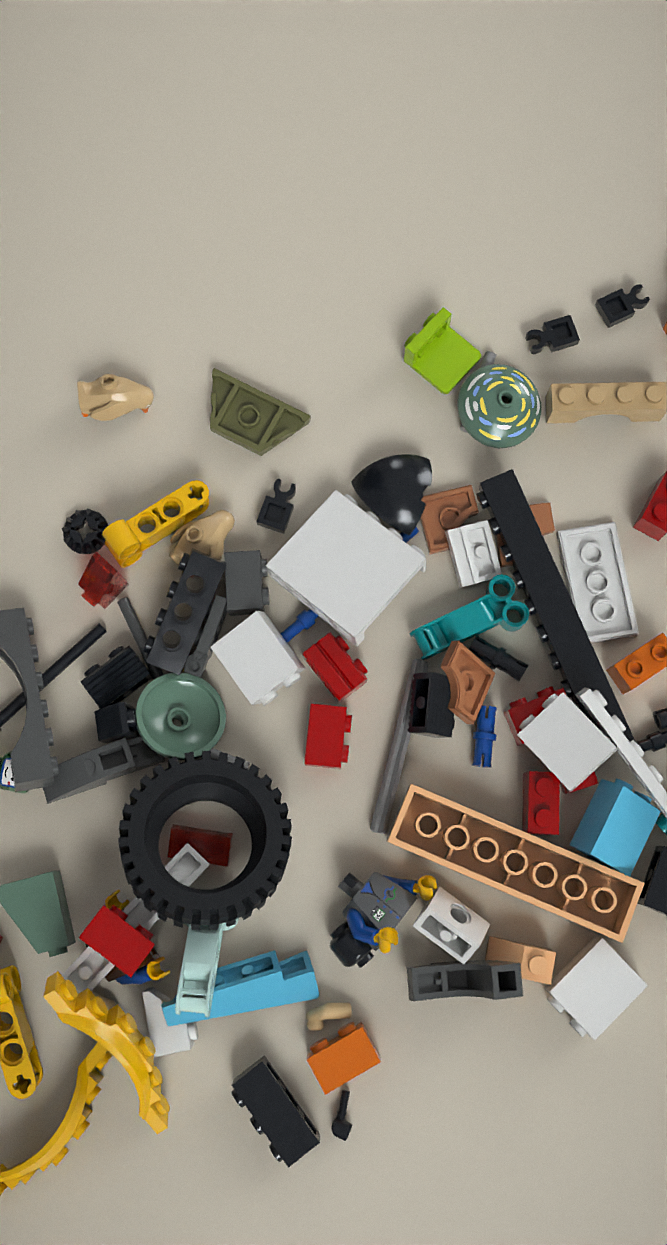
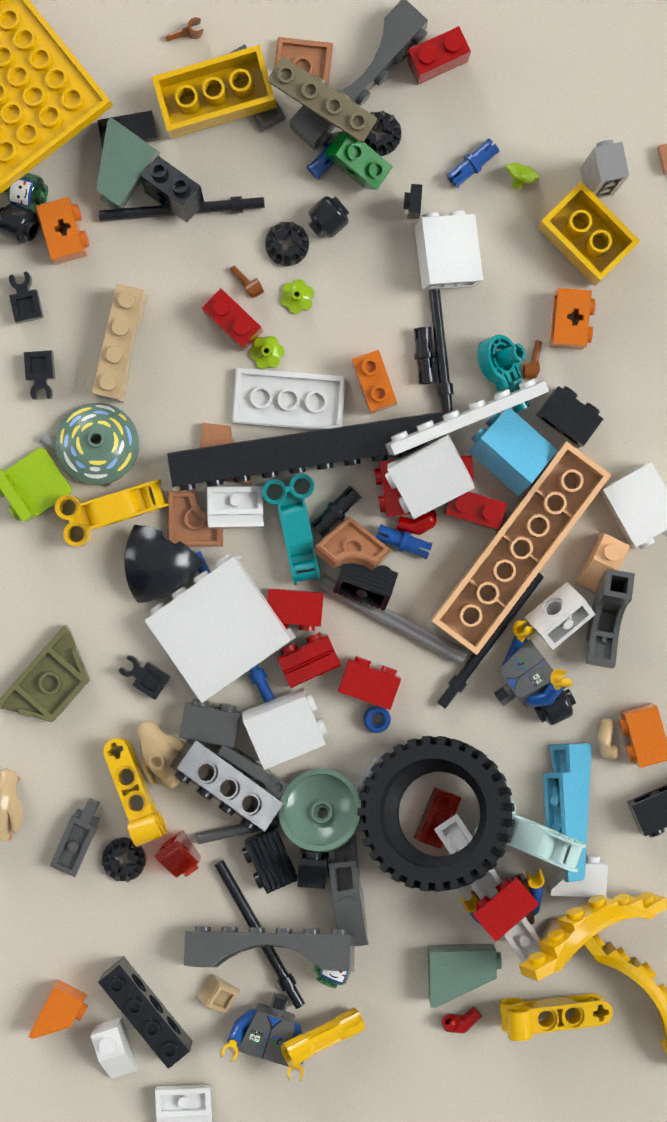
camera: 80 degrees left, 10 degrees up
none -> dark grey hinge [50,798,100,877]
none -> yellow piece [55,479,169,547]
none -> lime plant [250,336,285,369]
none -> red brick [267,588,324,631]
none -> blue plate [363,705,391,733]
none -> red arm [396,510,437,535]
none -> black bar [437,573,544,709]

